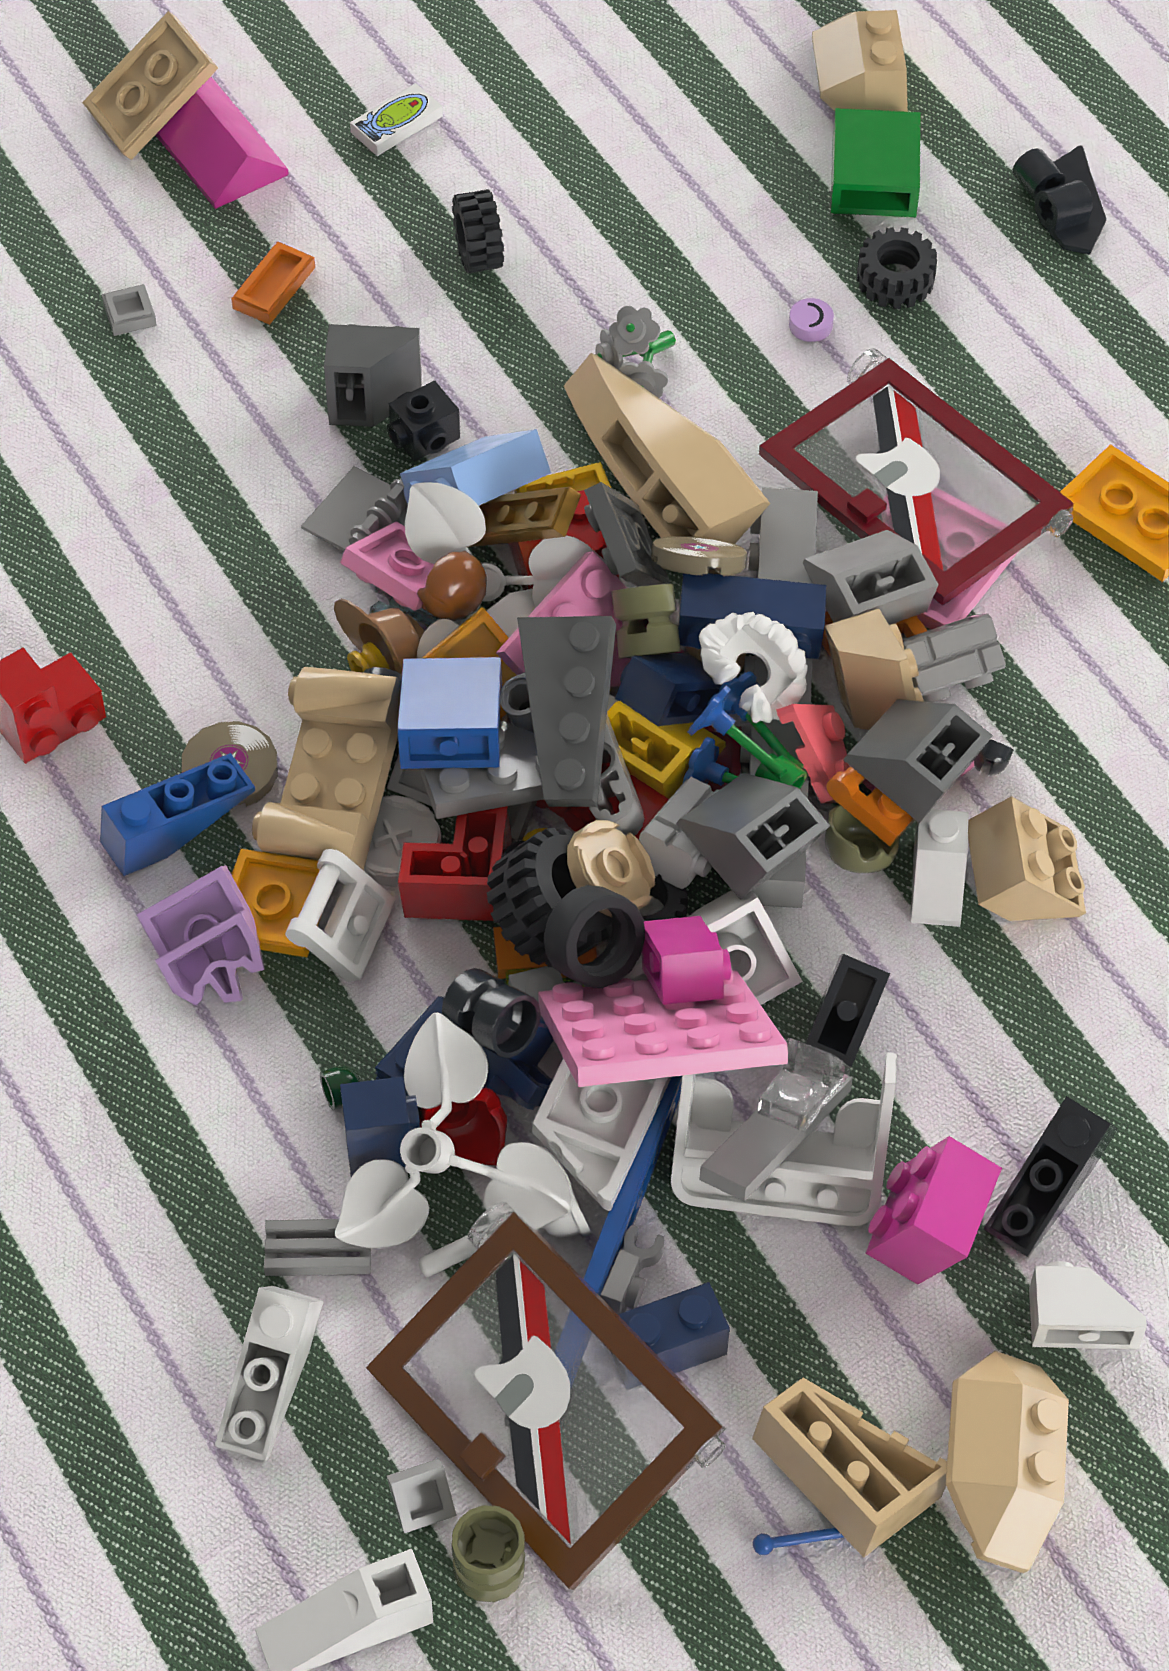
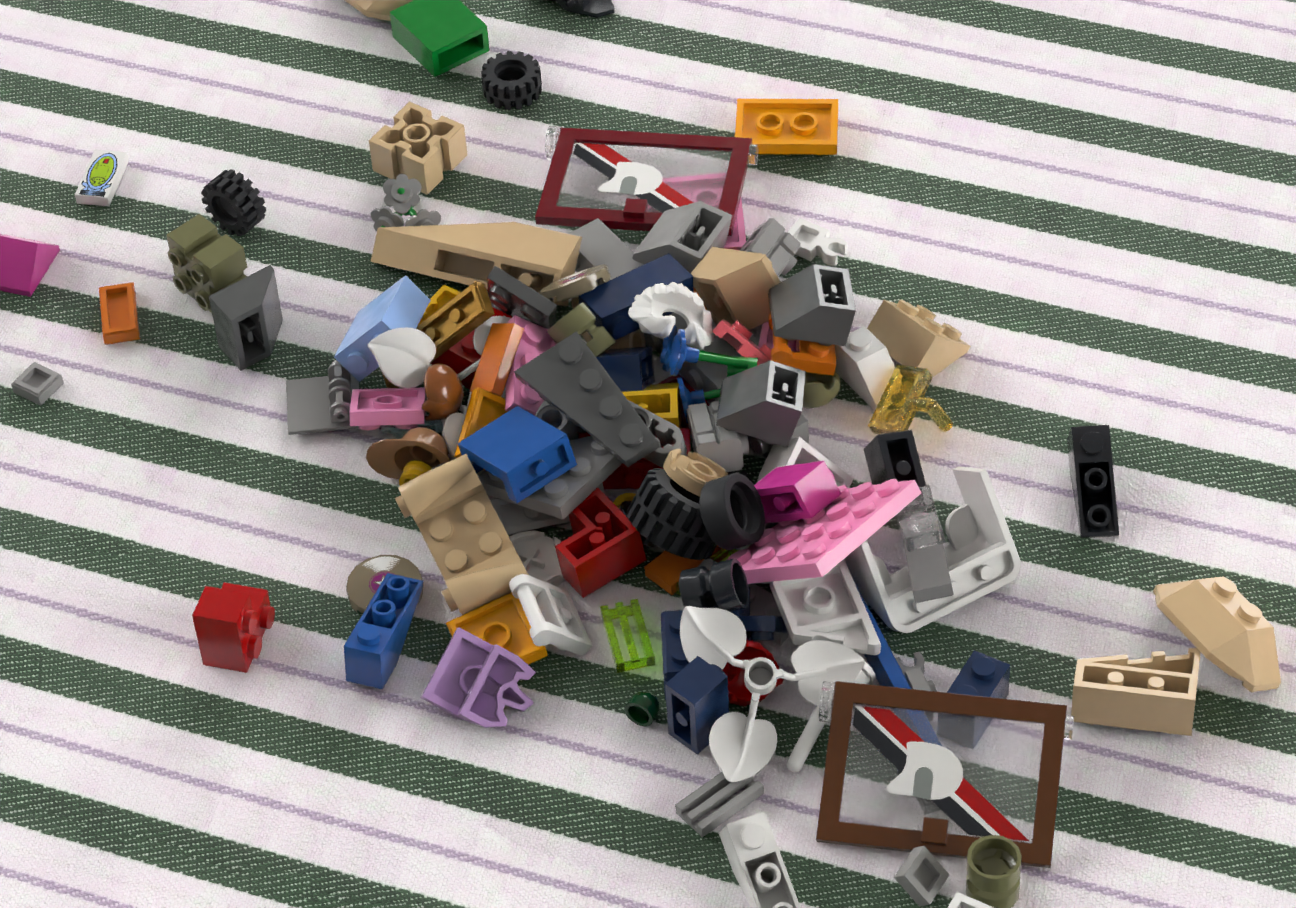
camera: 35 degrees left, 10 degrees down
black brick [387,380,460,462] -> none
blue hinge [752,1528,844,1556] -> none
lavender tile [789,298,834,342] -> none
dark pink brick [865,1136,1002,1284] -> none
white slope [1029,1261,1147,1349] -> none
none -> olive brick [166,214,248,313]
none -> tan brick [369,101,467,195]
none -> orange tile [470,323,524,397]
none -> clear neon green tile [600,598,655,673]
none -> white plate [787,218,847,266]
none -> clear yellow plate [868,364,953,435]

